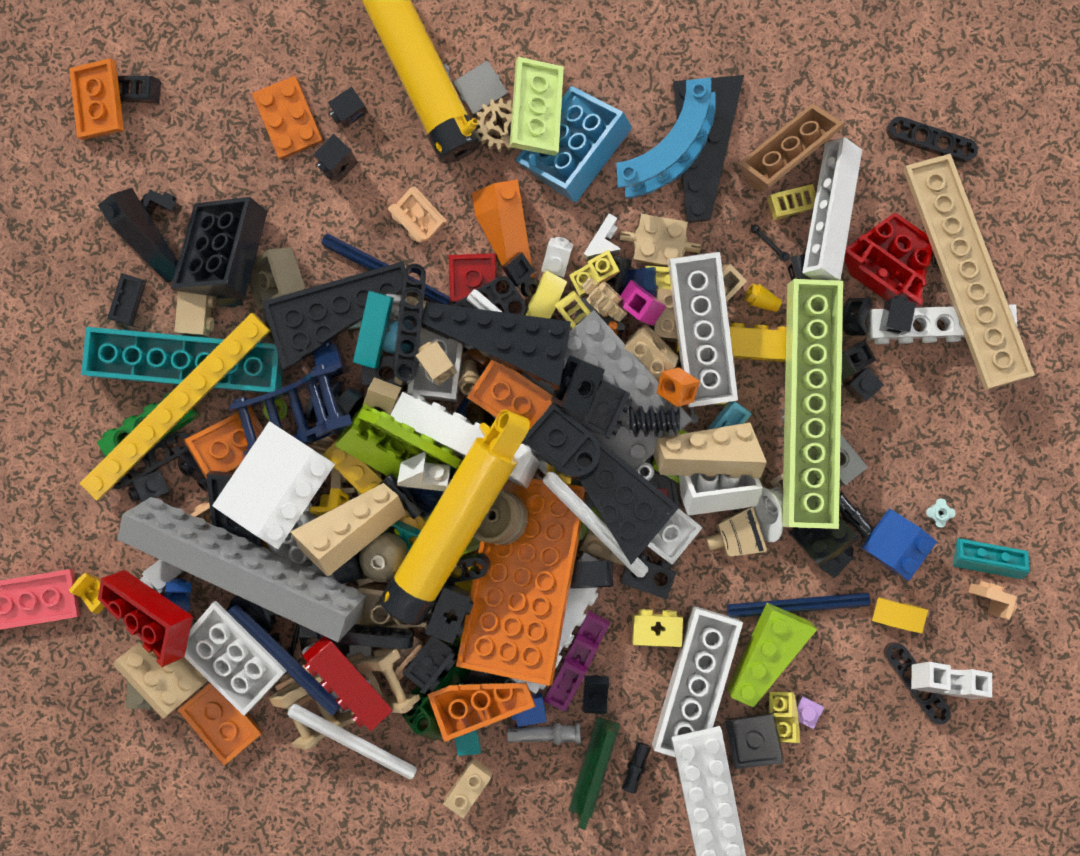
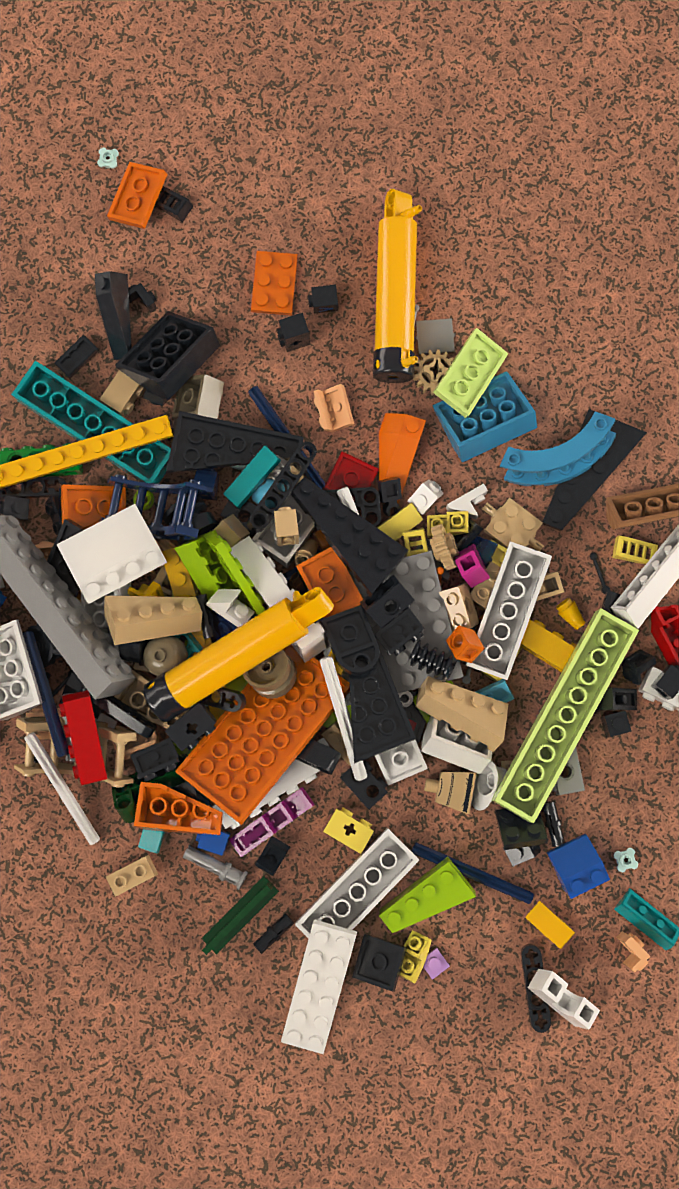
camera: 30 degrees right, 5 degrees down
none -> light aqua plate [97,148,119,169]

